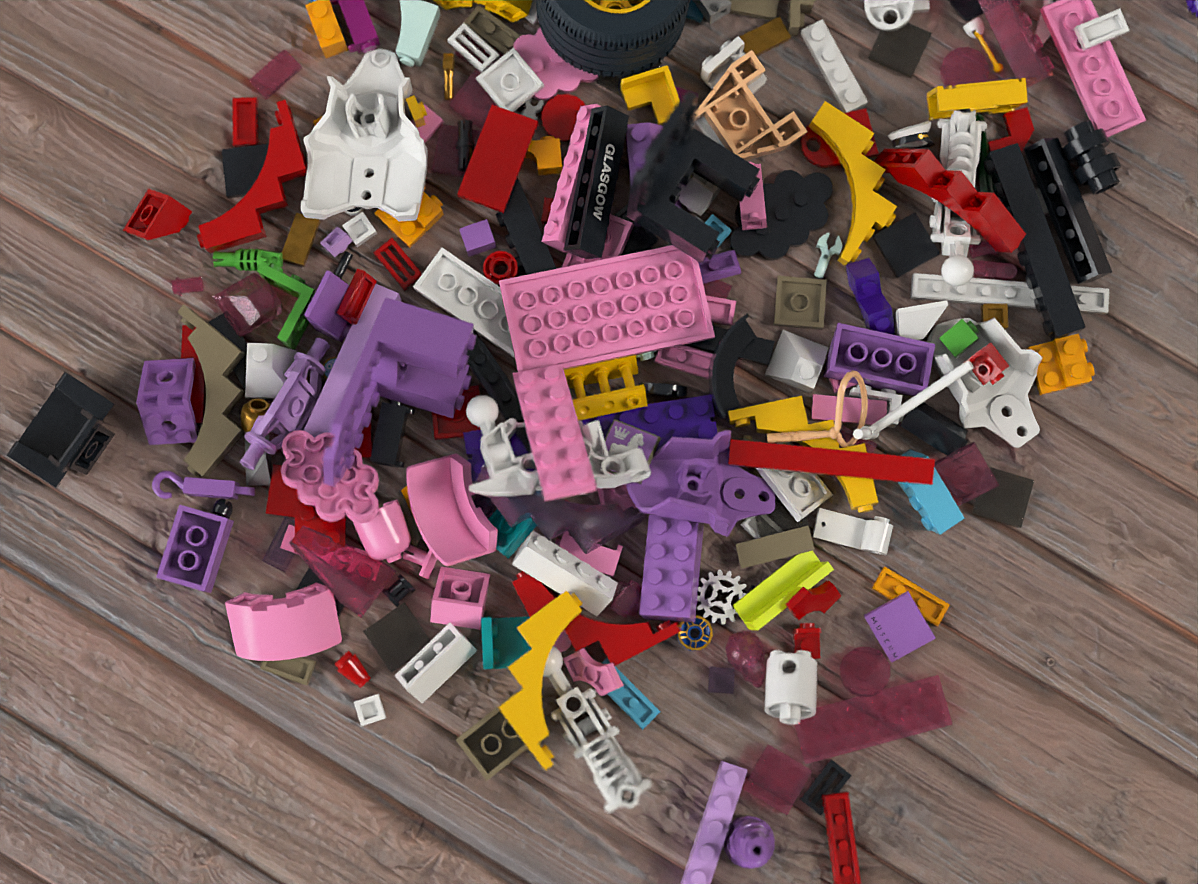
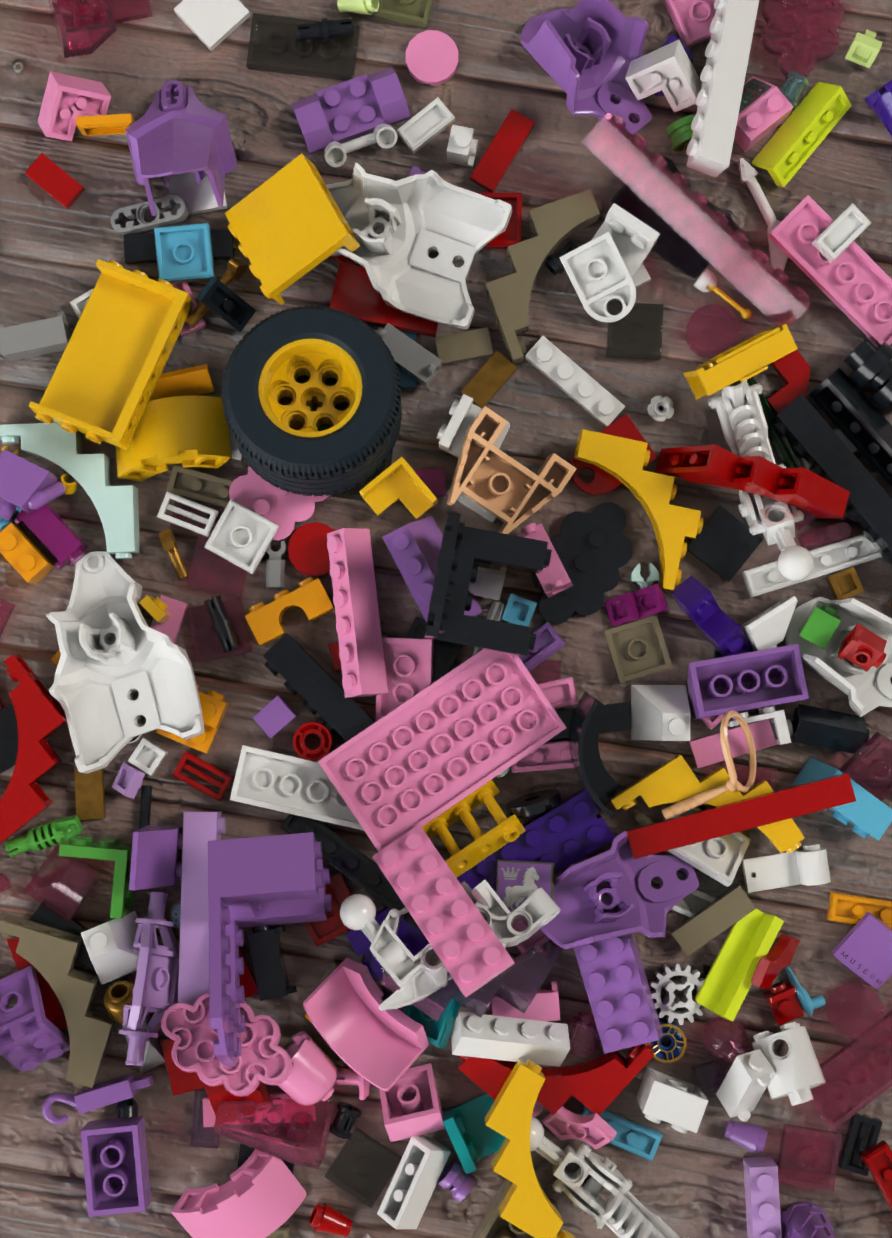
camera: 20 degrees left, 5 degrees up
red tile [337,269,377,325] -> none
red tile [457,105,538,213] -> none
black brick [563,106,629,259] -> none
white bar [853,360,974,440] -> none
piece [888,120,935,148] -> none
none -> medium lavender wheel [437,1161,476,1202]
none -> magenta slope [605,584,668,627]
none -> white brick [636,1067,708,1134]
none -> white plate [647,395,674,422]
none -> white brick [716,1049,775,1122]
none -> medium lavender cone [724,1120,768,1153]
none -> medium azure bar [785,966,826,1017]

